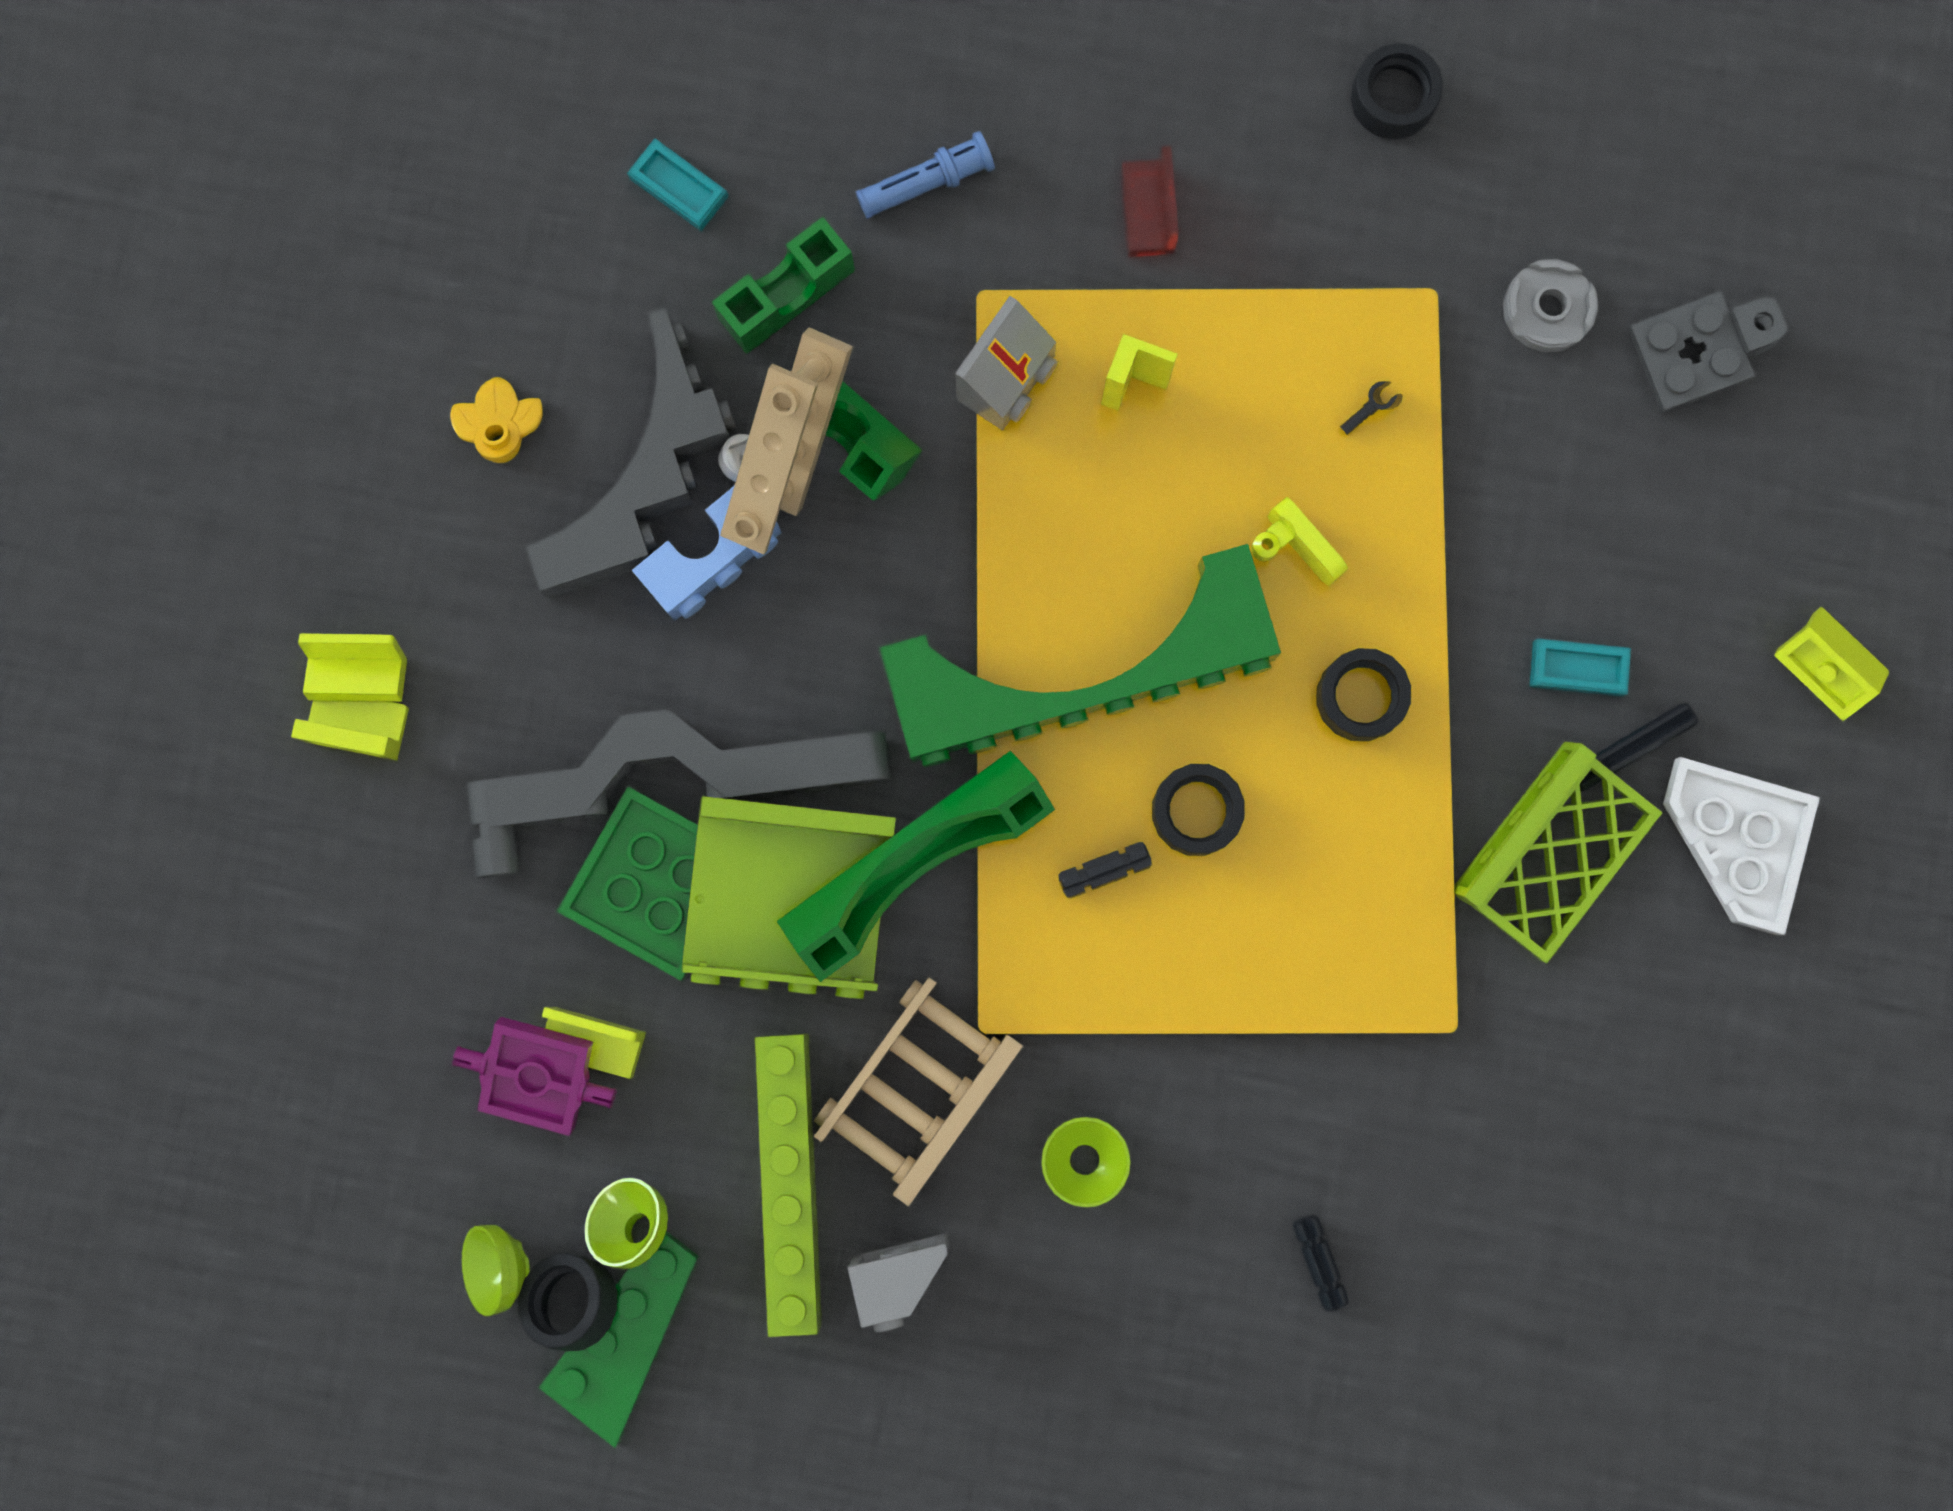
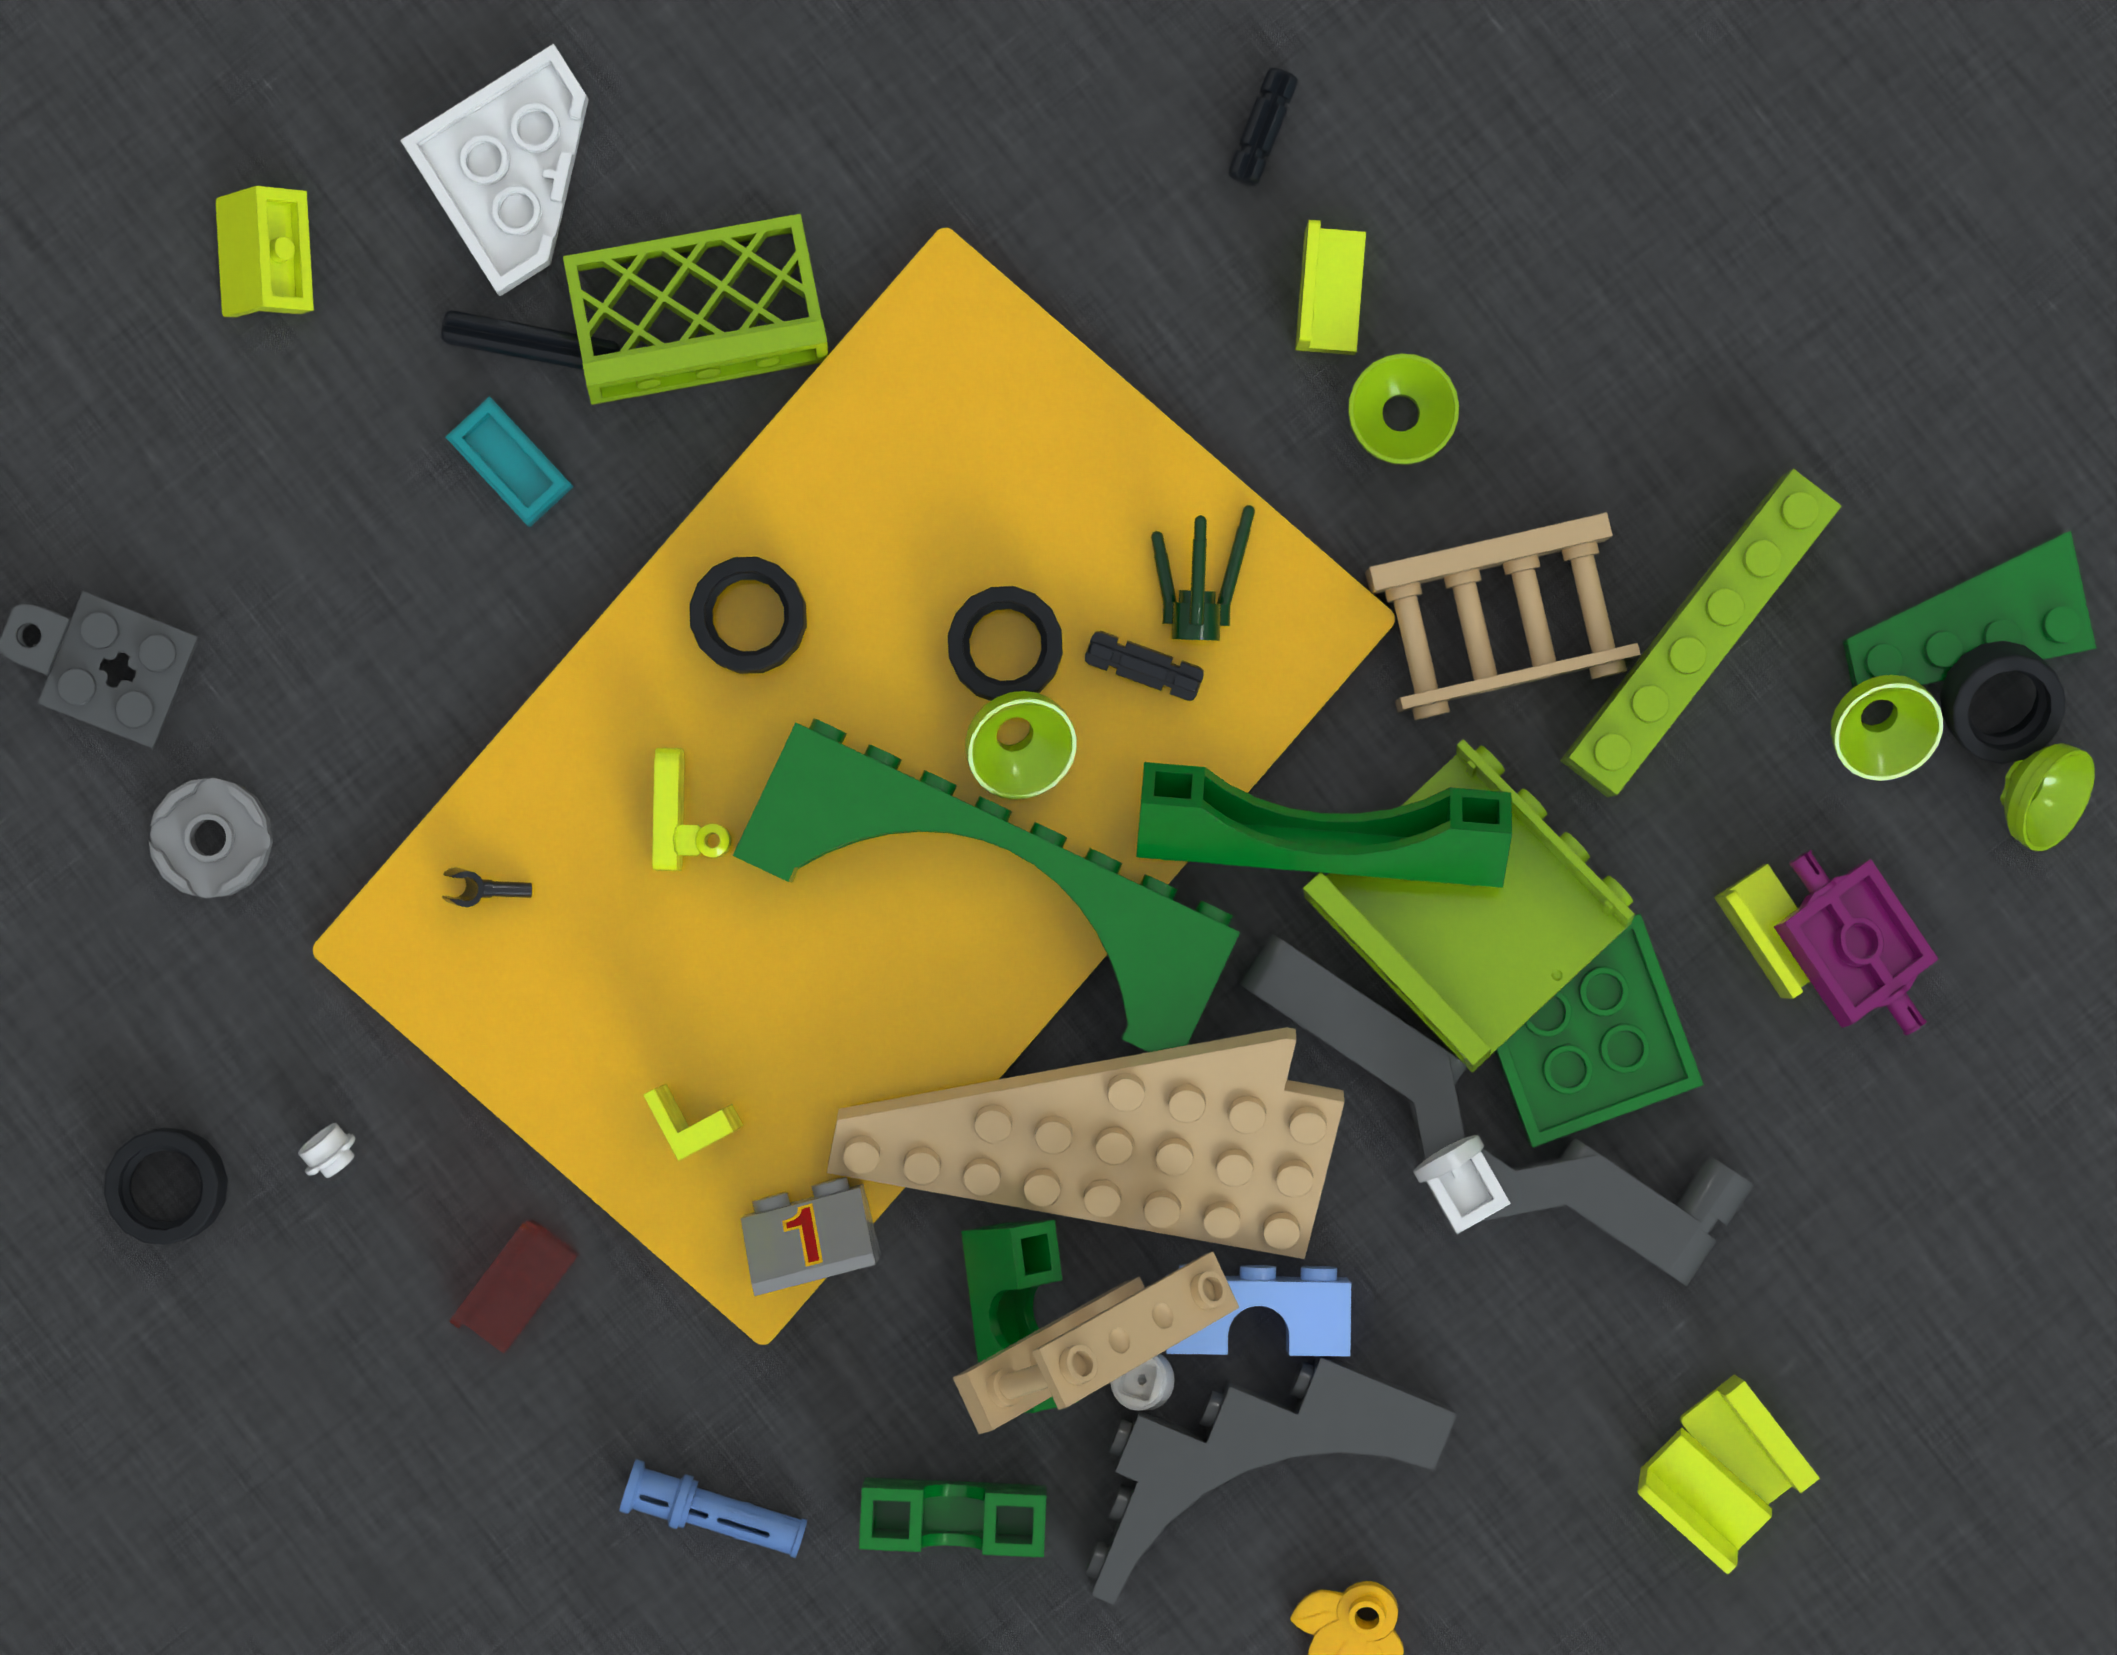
camera: 140 degrees left, 5 degrees up
light grey slope [848,1233,950,1332] -> none
none -> white plate [298,1123,355,1178]
none -> tan wing [827,1027,1345,1259]
none -> lime piece [965,691,1077,799]
none -> dark green plant [1151,505,1255,641]
none -> neon yellow panel [1295,220,1366,355]
none -> white tile [1413,1135,1511,1234]

